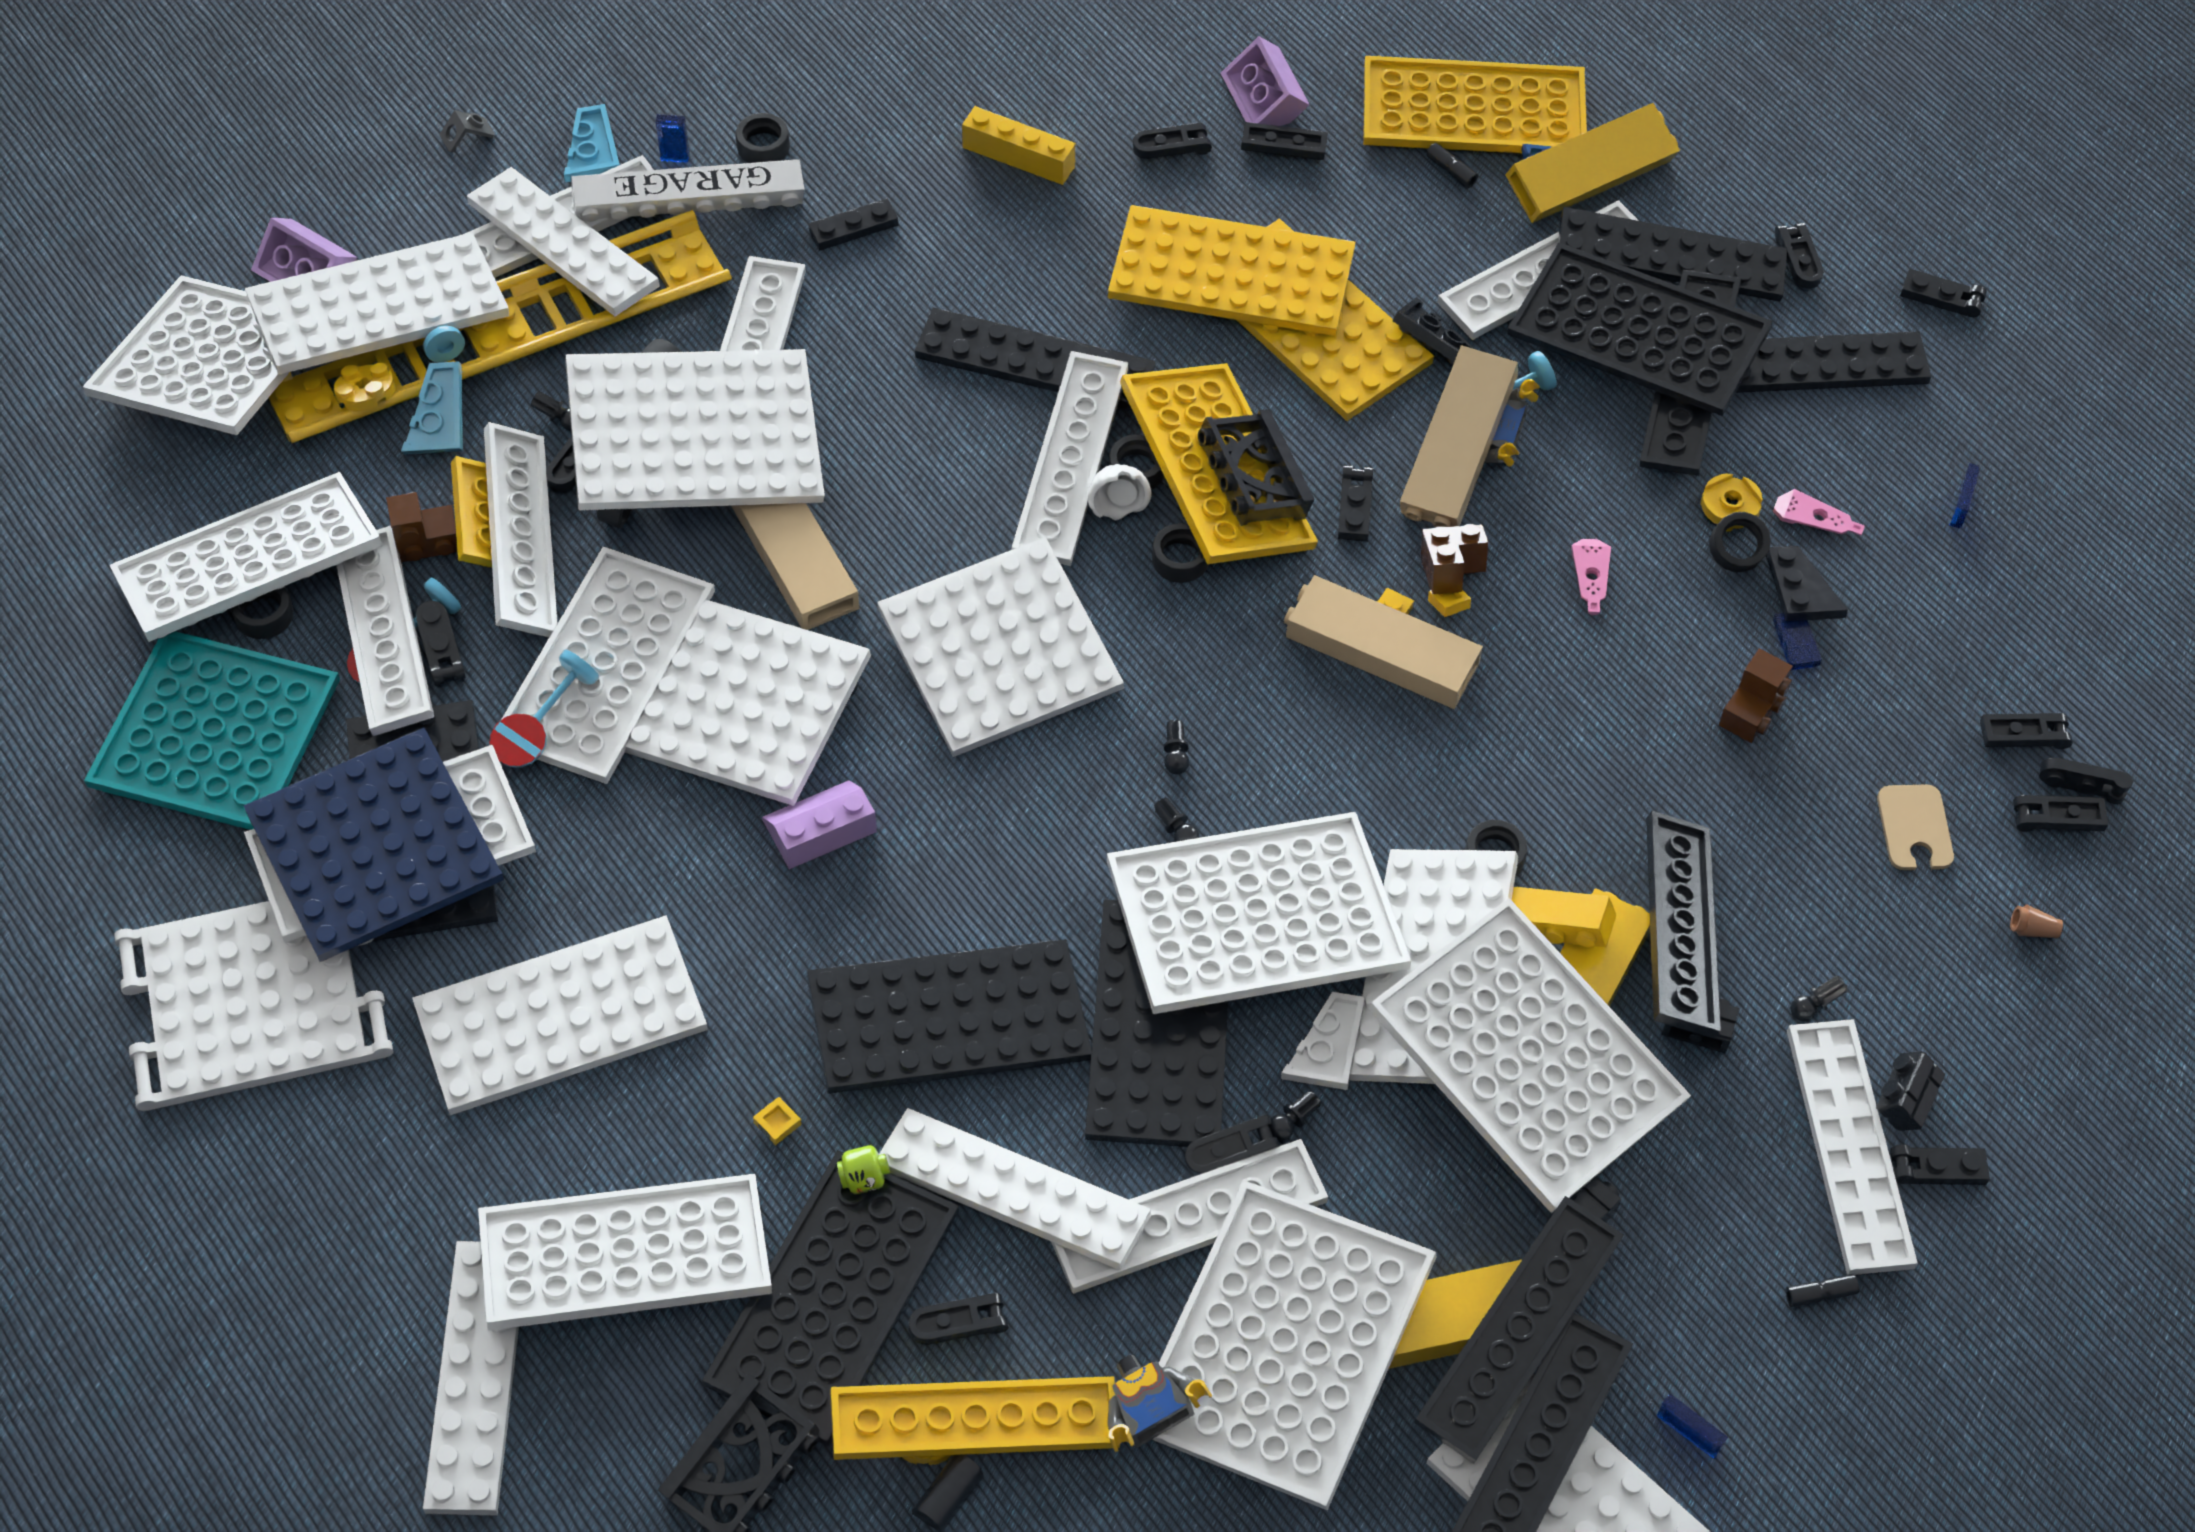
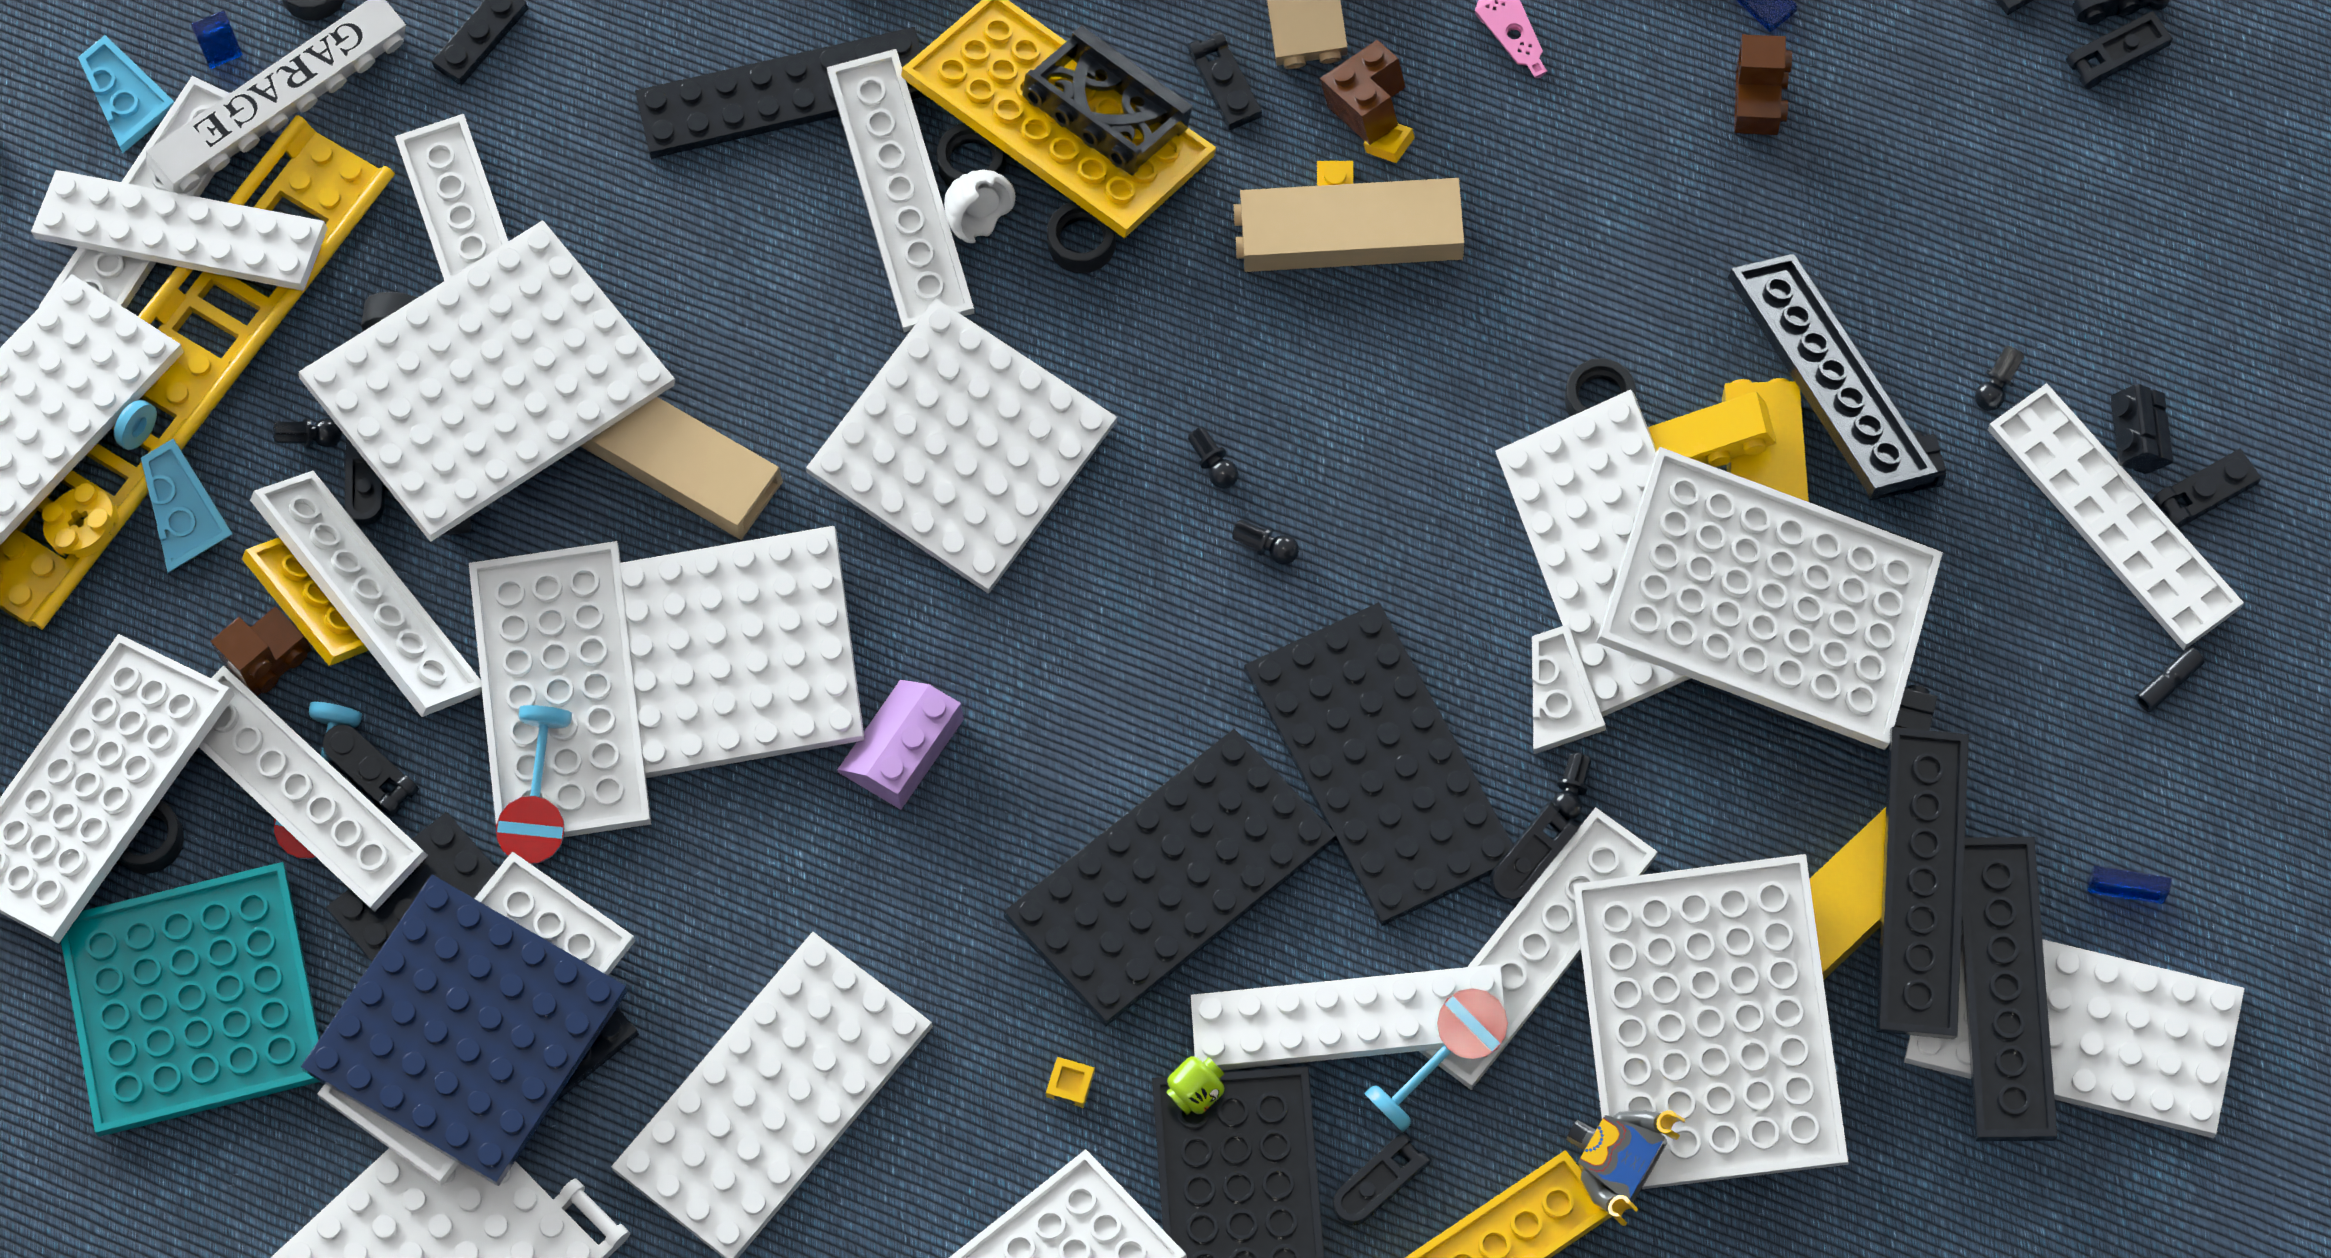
camera: 25 degrees left, 10 degrees up
white plate [1107,812,1411,1014] -> none
tan piece [1877,784,1954,870] -> none
nougat cone [2010,905,2063,939] -> none
none -> piece [1364,988,1508,1132]

